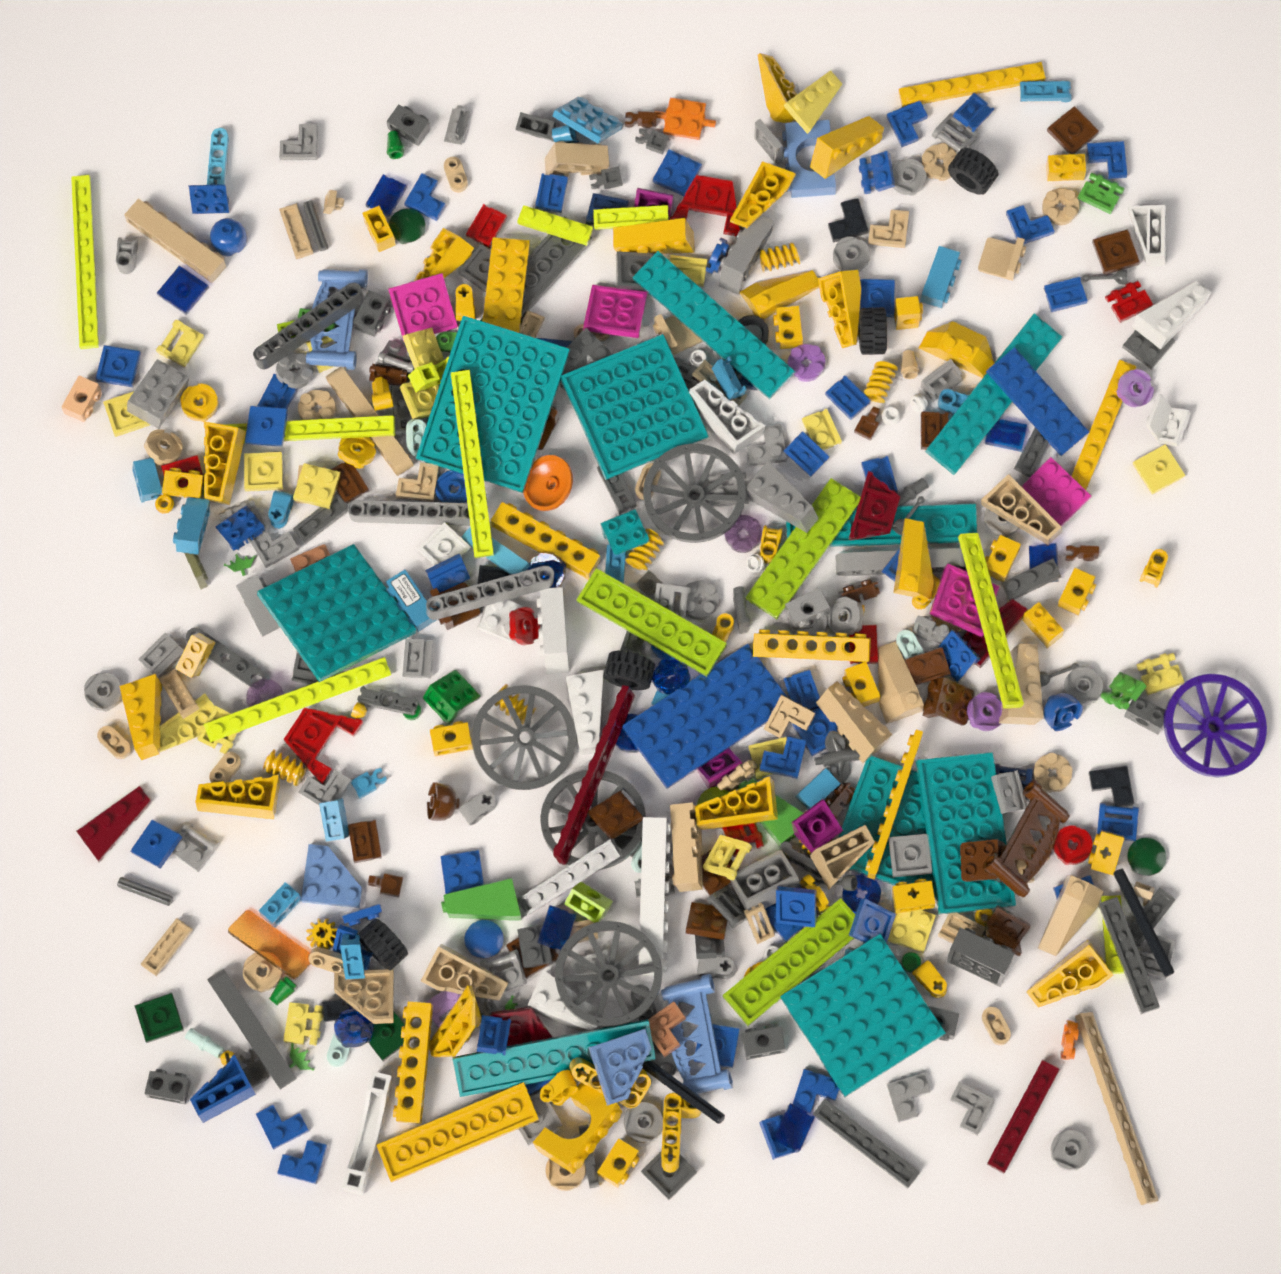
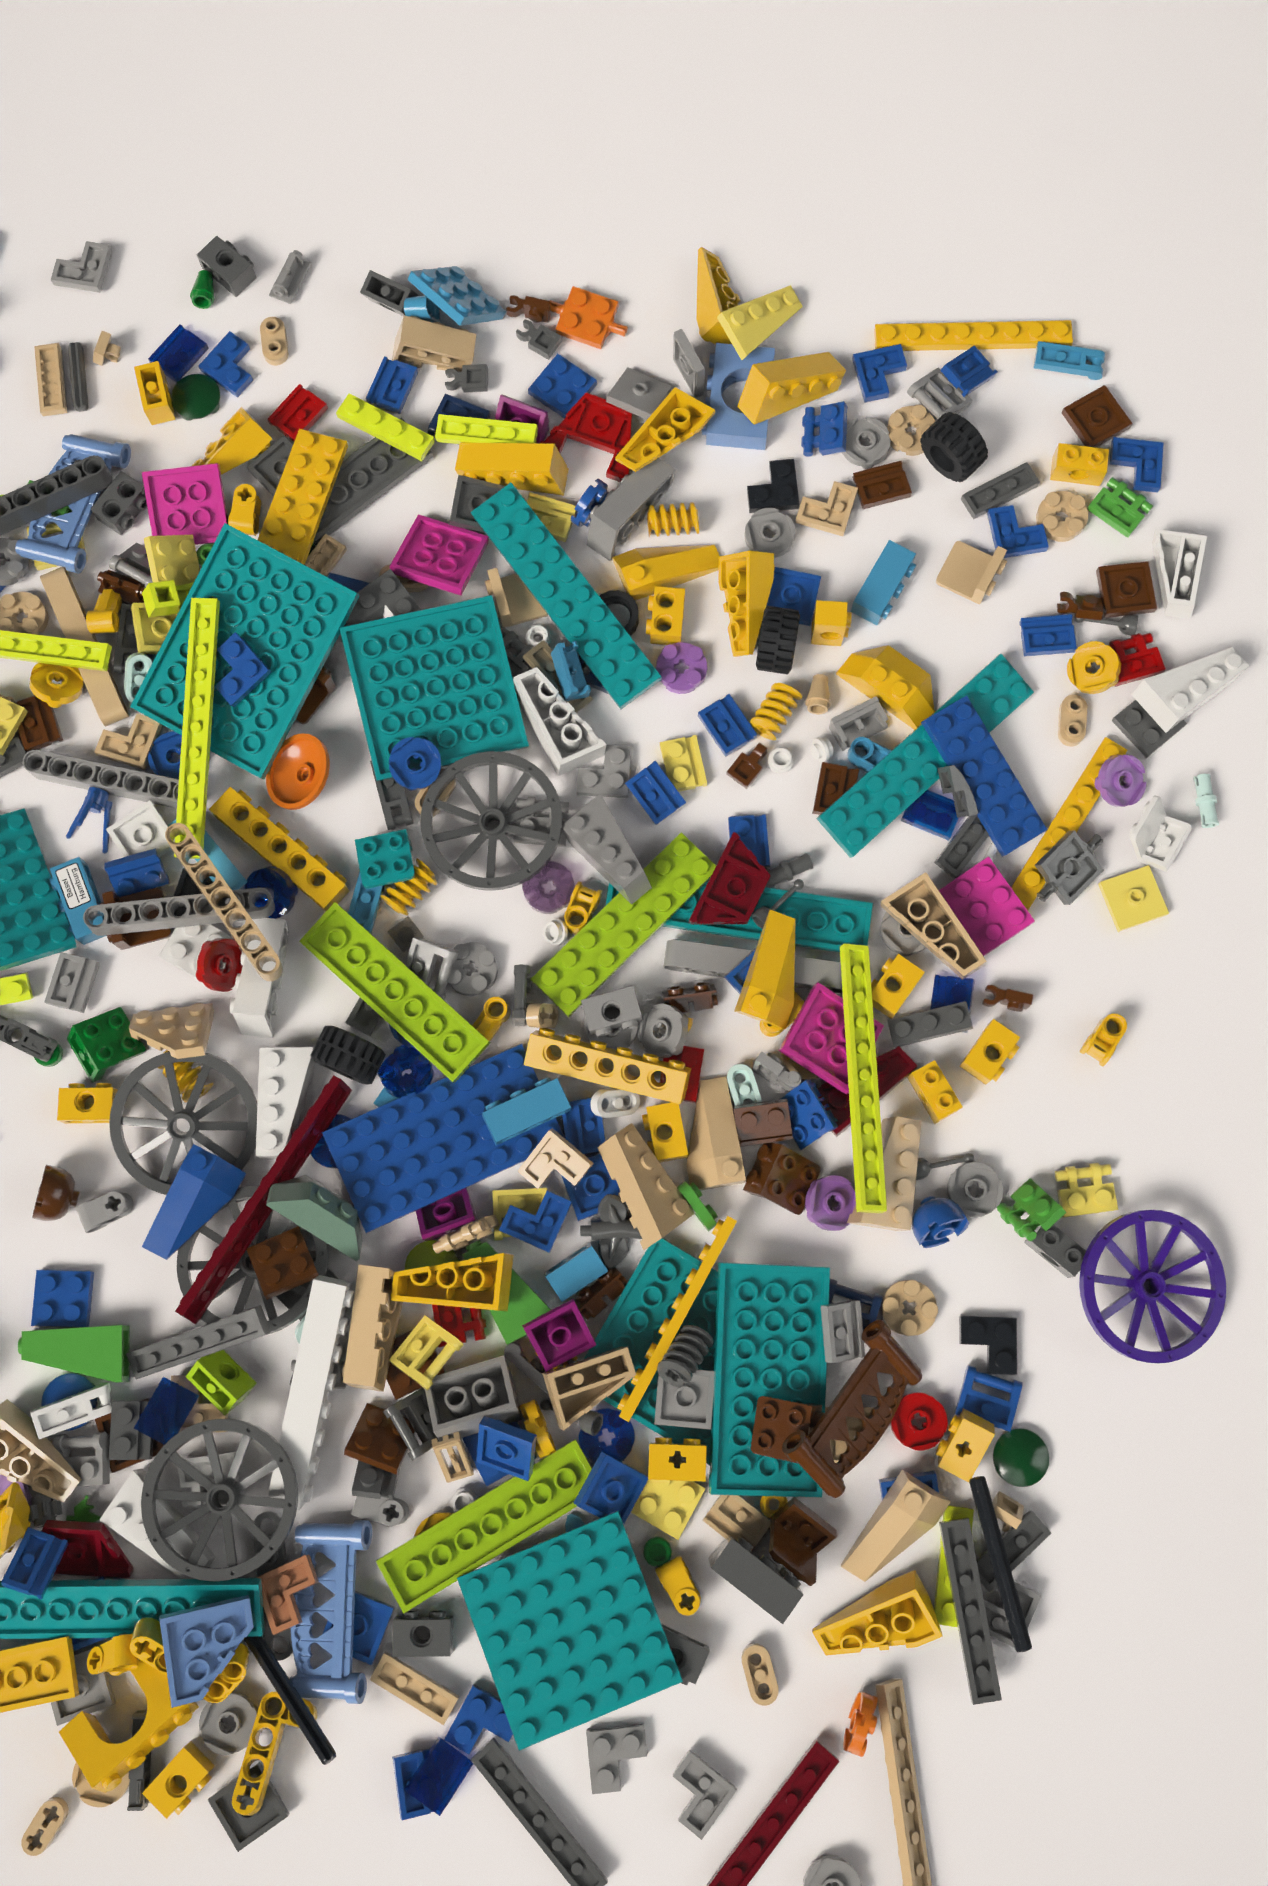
camera: 10 degrees right, 5 degrees up
none -> tan beam [21,1797,68,1856]
none -> white plate [30,1382,112,1439]
none -> blue plant [66,787,113,854]
none -> tan plate [129,1003,215,1059]
none -> blue wedge [142,1144,247,1260]
none -> tan beam [165,823,283,981]
none -> blue plate [214,632,272,707]
none -> sand green wedge [266,1175,363,1262]
none -> tan plate [369,1652,460,1725]
none -> blue plate [389,737,441,790]
none -> dark azure brick [482,1077,571,1145]
none -> tan beam [526,1003,559,1028]
none -> white plate [591,1088,640,1118]
none -> light grey plate [606,367,672,420]
none -> dark grey piece [657,1325,714,1388]
none -> bright green plate [677,1181,718,1232]
none -> reddish brown plate [852,461,912,509]
none -> dark grey slope [938,765,978,818]
none -> dark grey plate [961,462,1040,520]
none -> dark grey plate [1035,830,1104,905]
none -> reddish brown plate [1057,592,1103,620]
none -> tan plate [1058,694,1087,747]
none -> yellow plate [1067,641,1121,694]
none -> light aqua pin [1193,773,1219,828]

